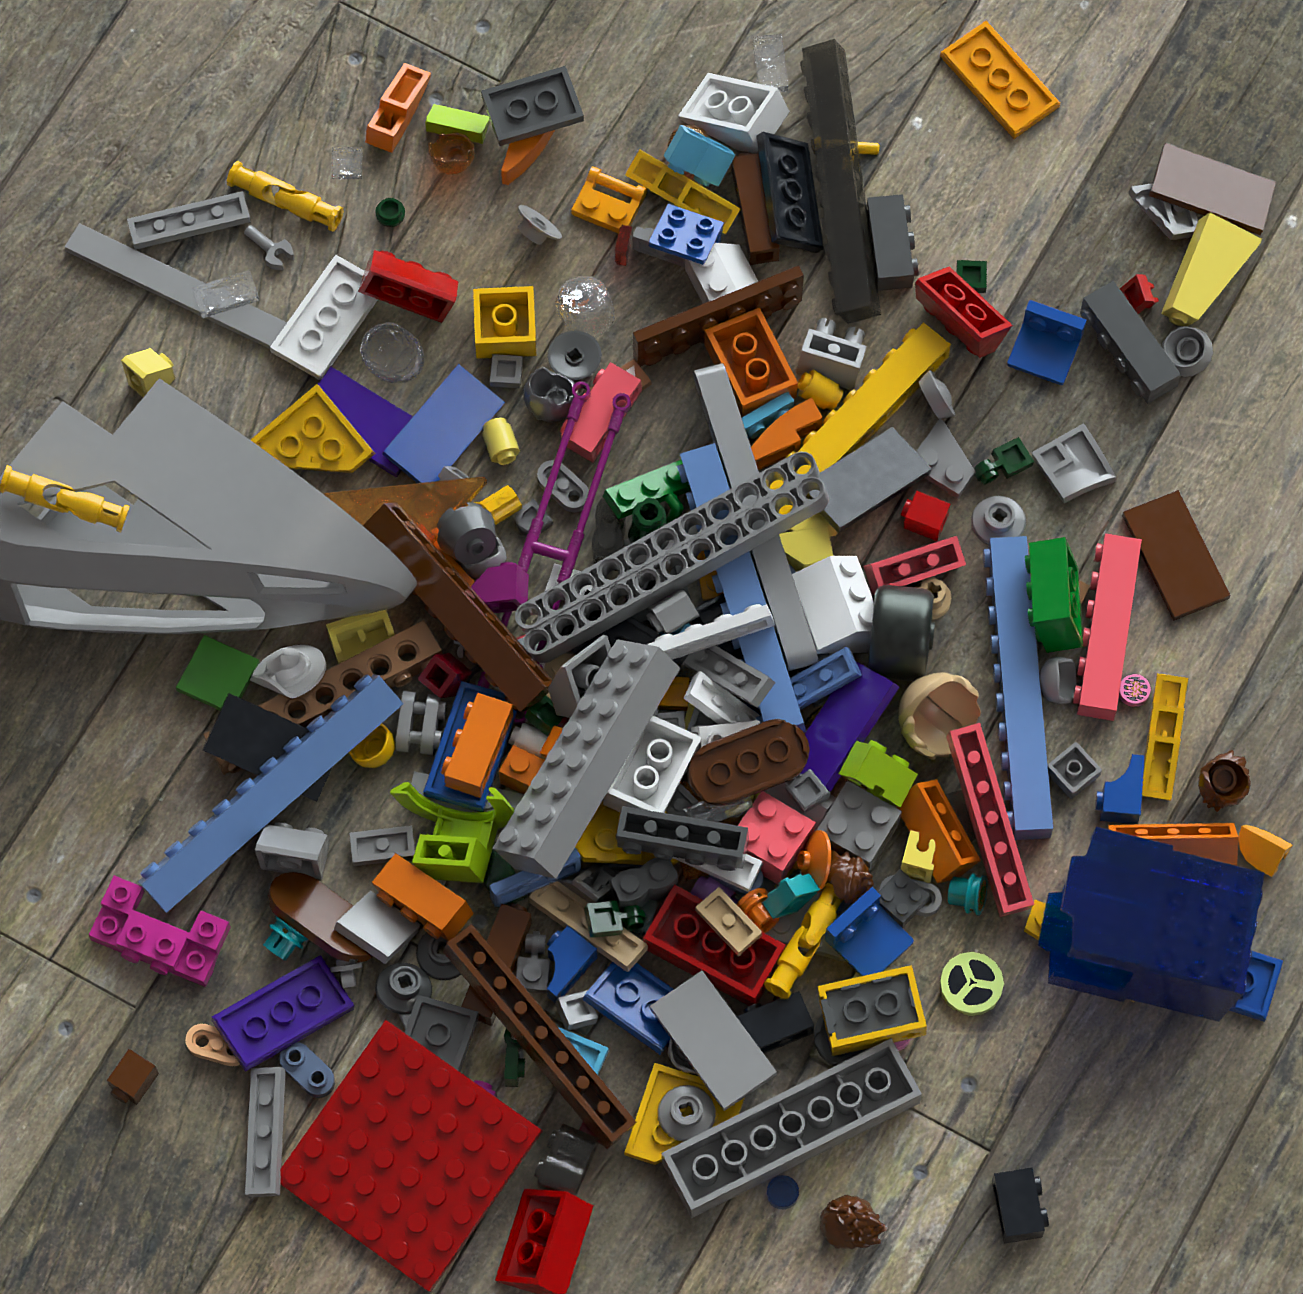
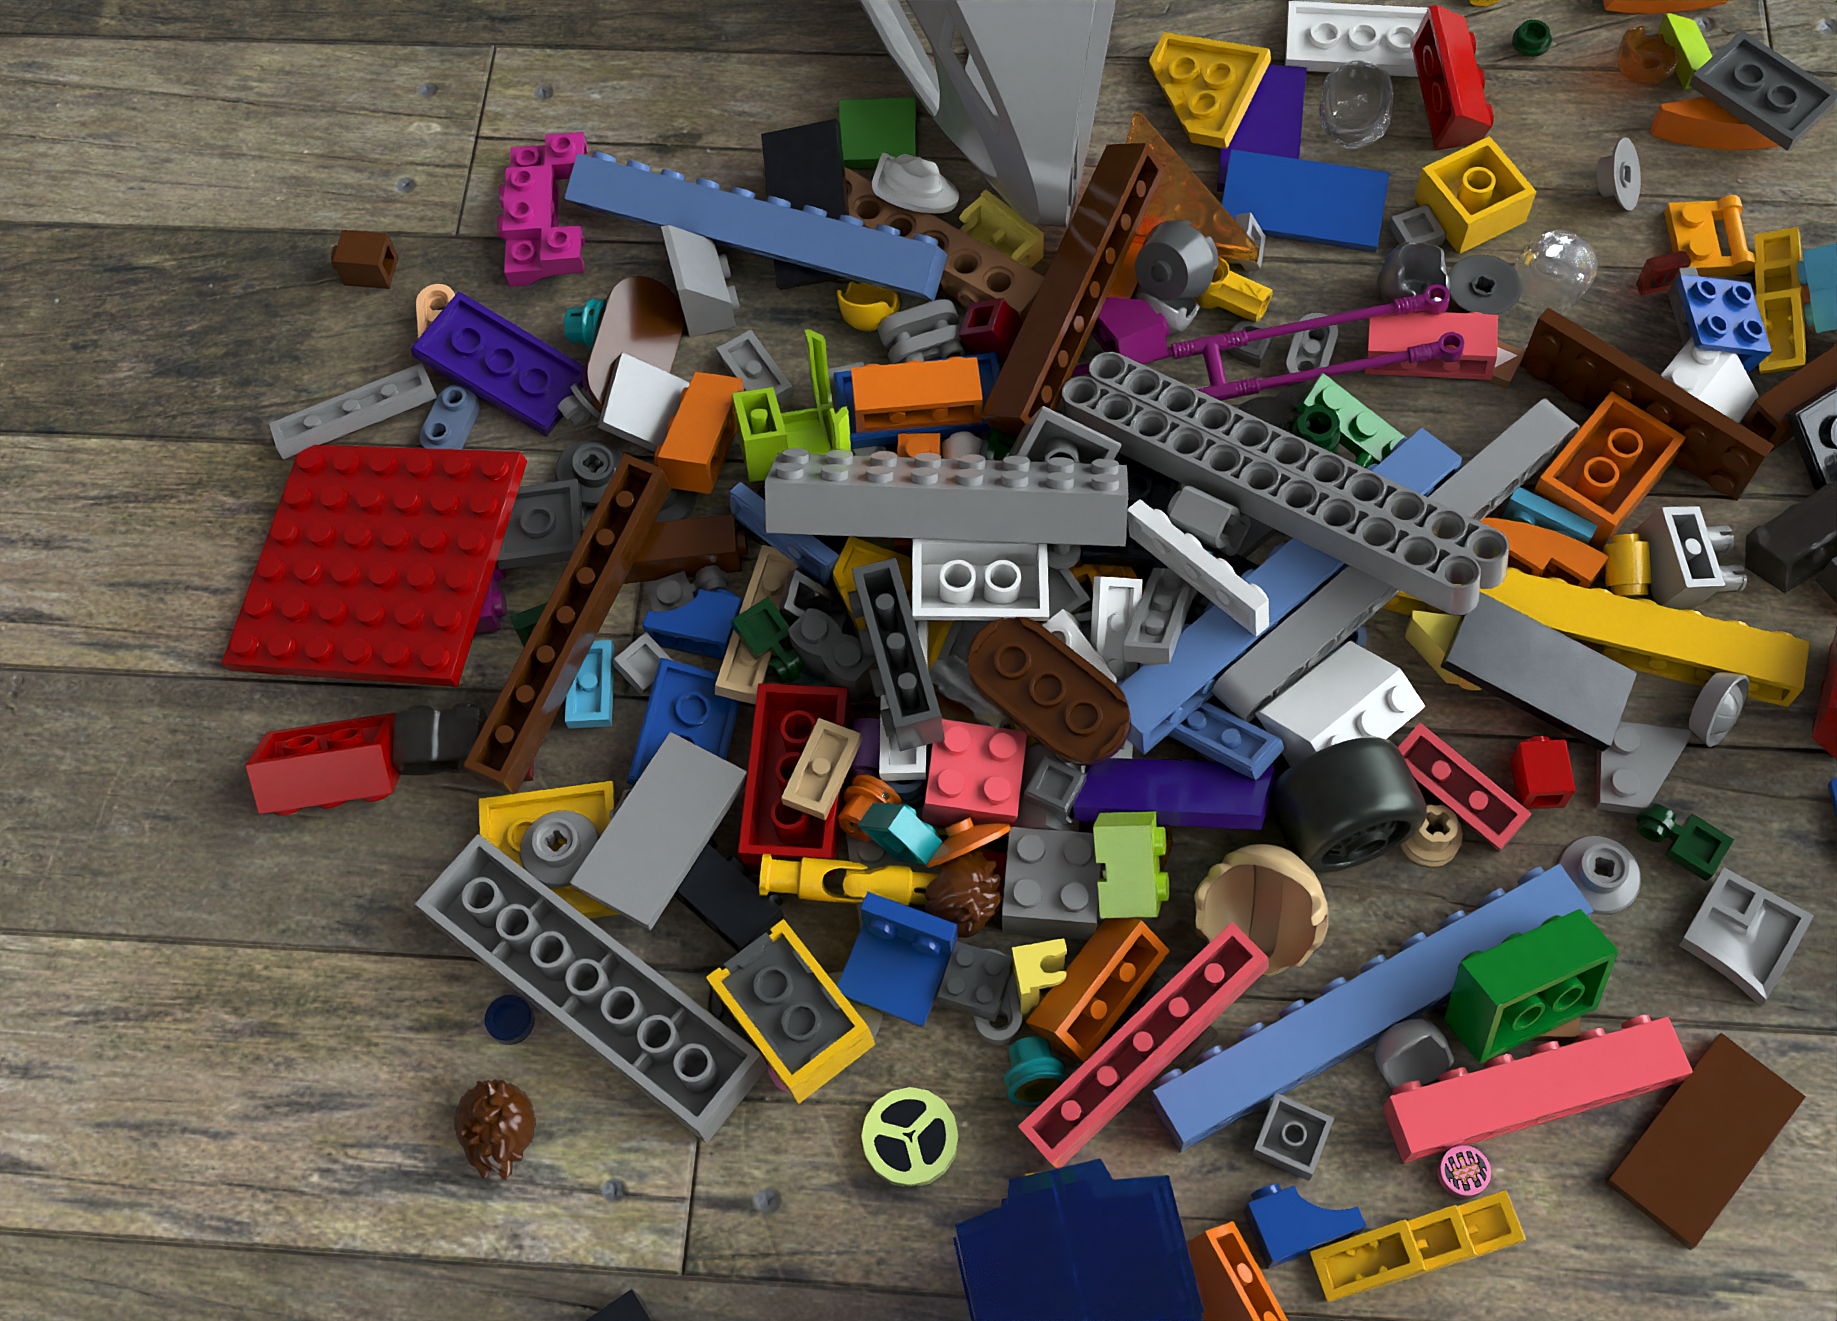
camera: 70 degrees right, 5 degrees down
light yellow brick [482,418,520,465] -> none
light yellow slope [779,526,833,572] -> none

